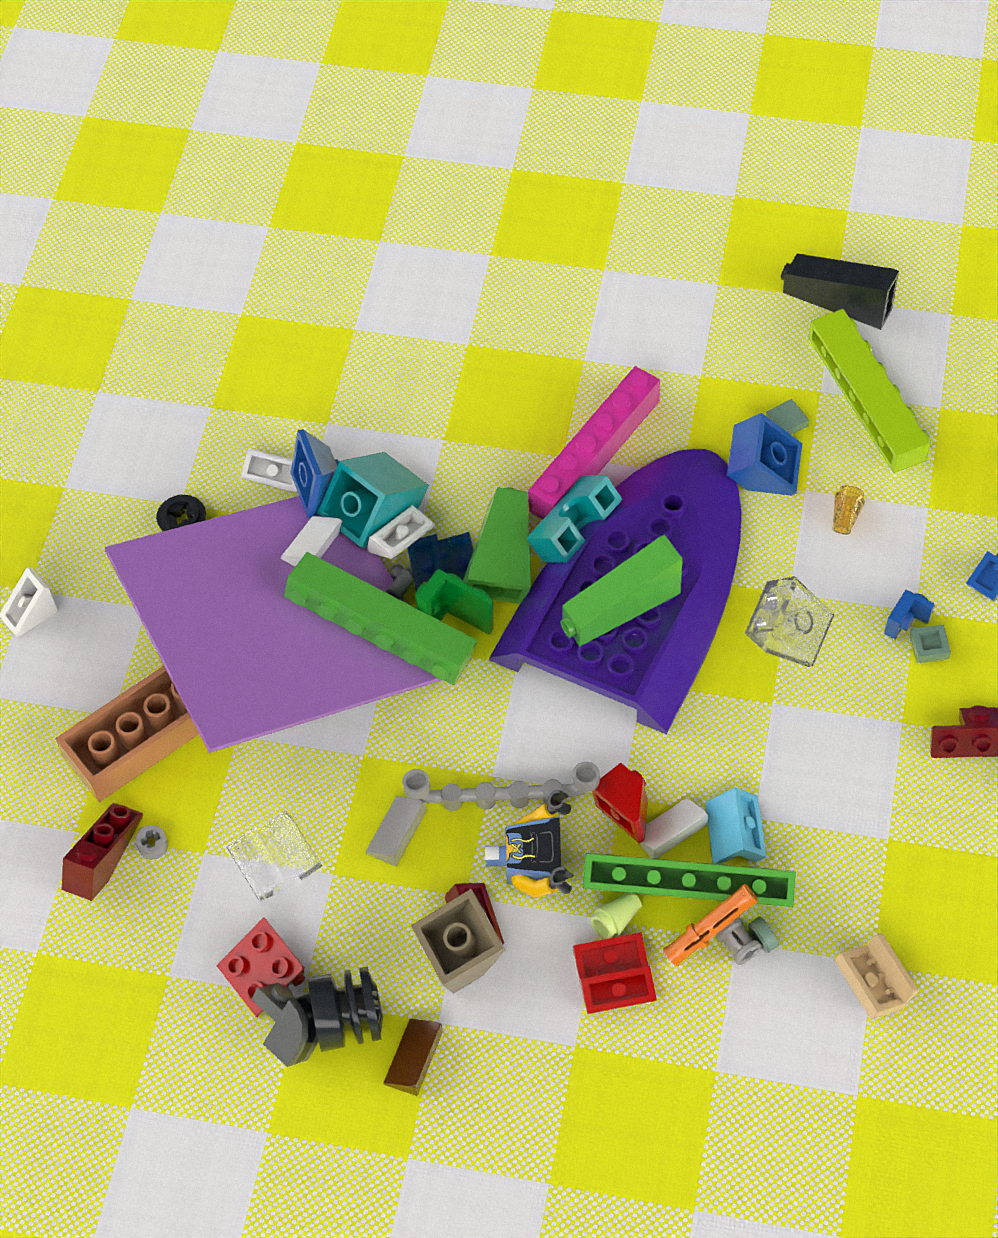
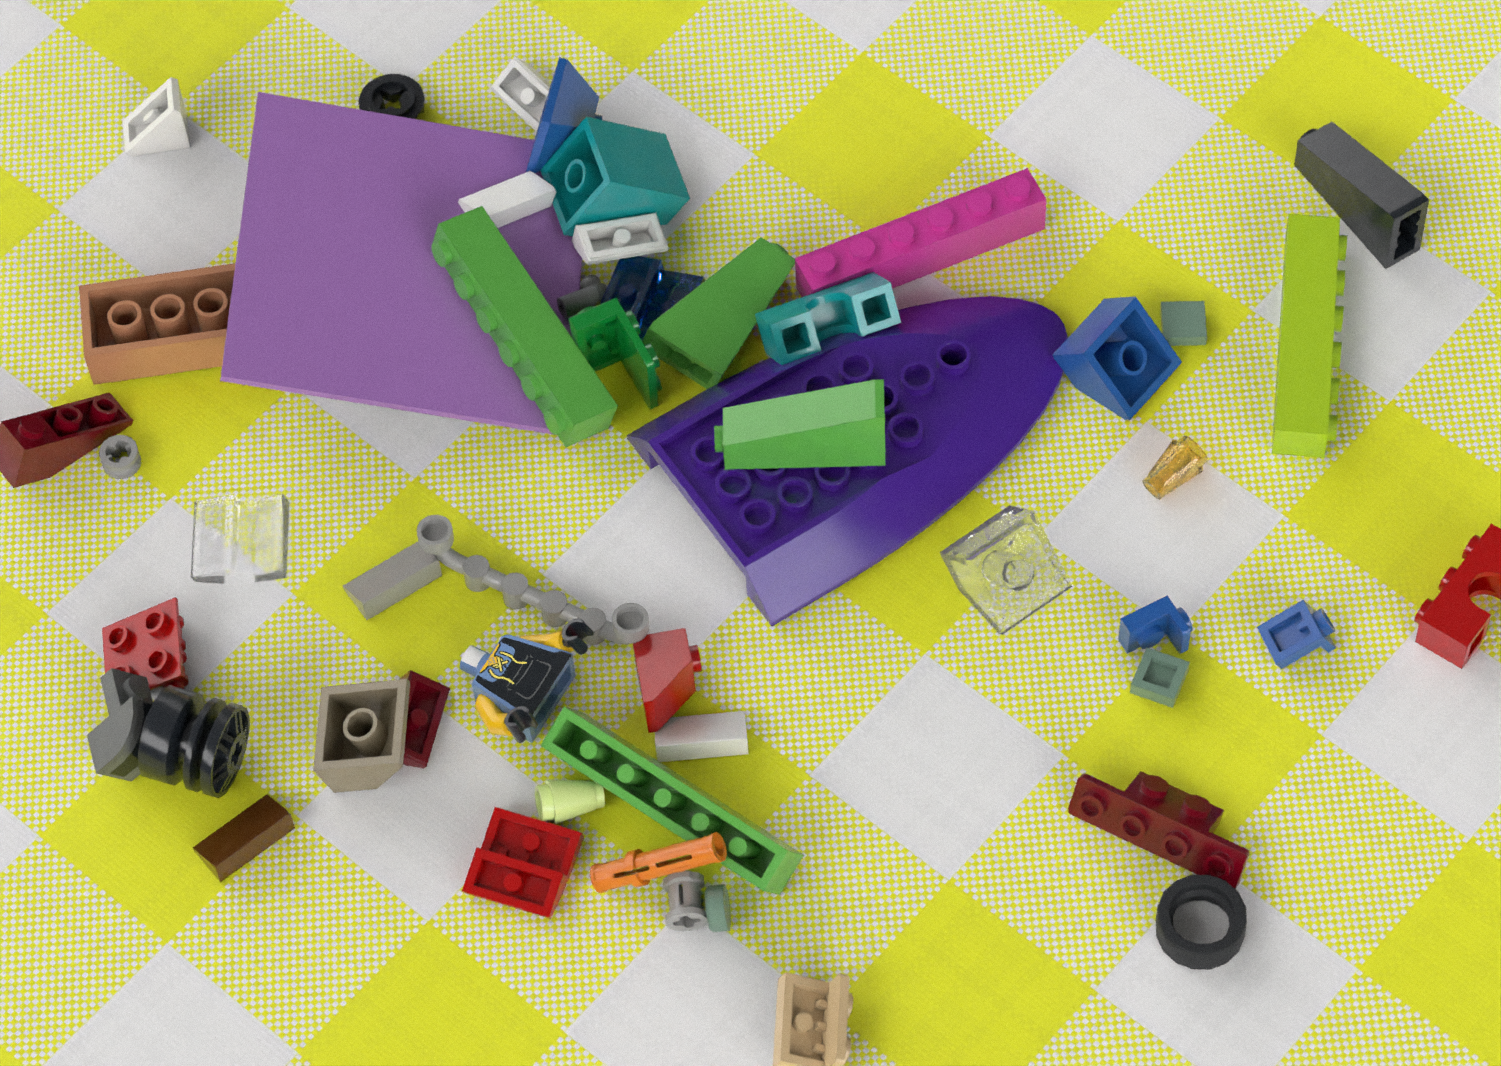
camera: 30 degrees right, 0 degrees up
medium azure panel [705,787,766,864] -> none

